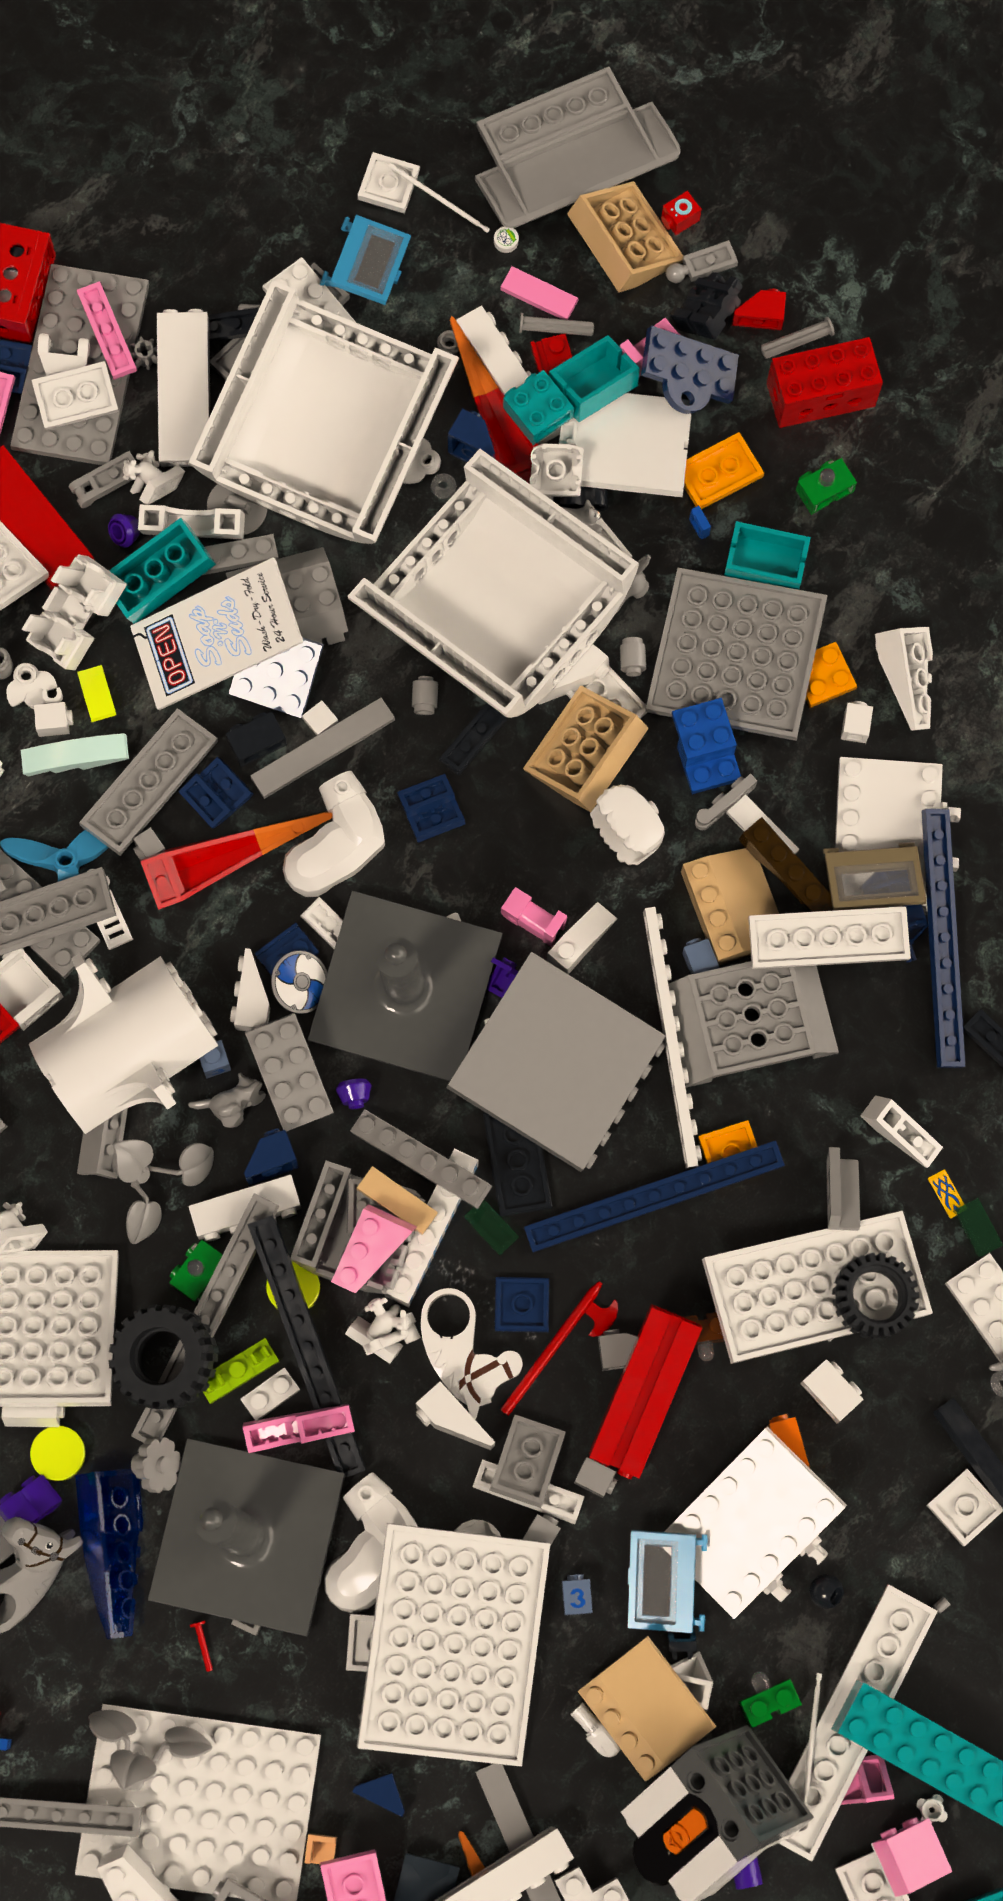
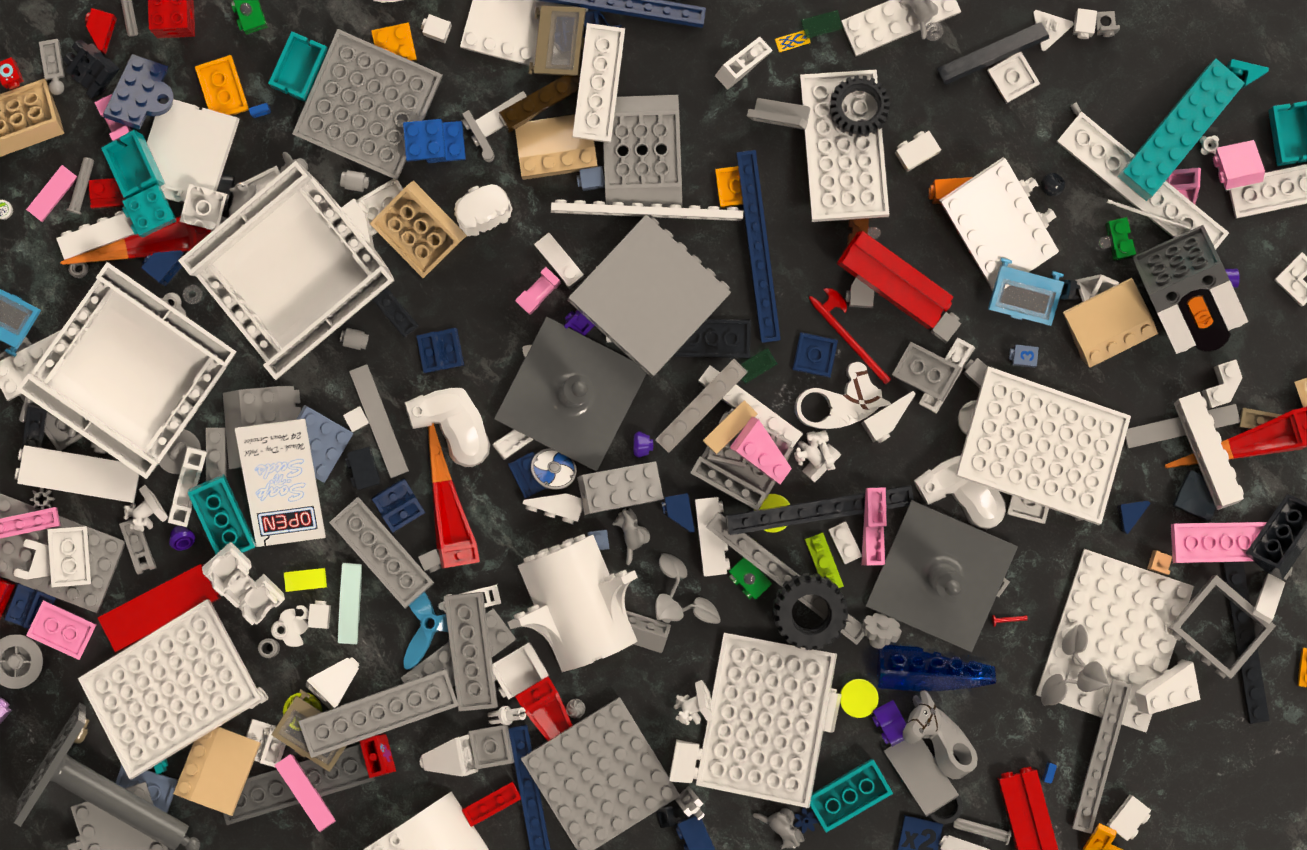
camera: 75 degrees left, 10 degrees up
white arm [570,1702,621,1758] -> none

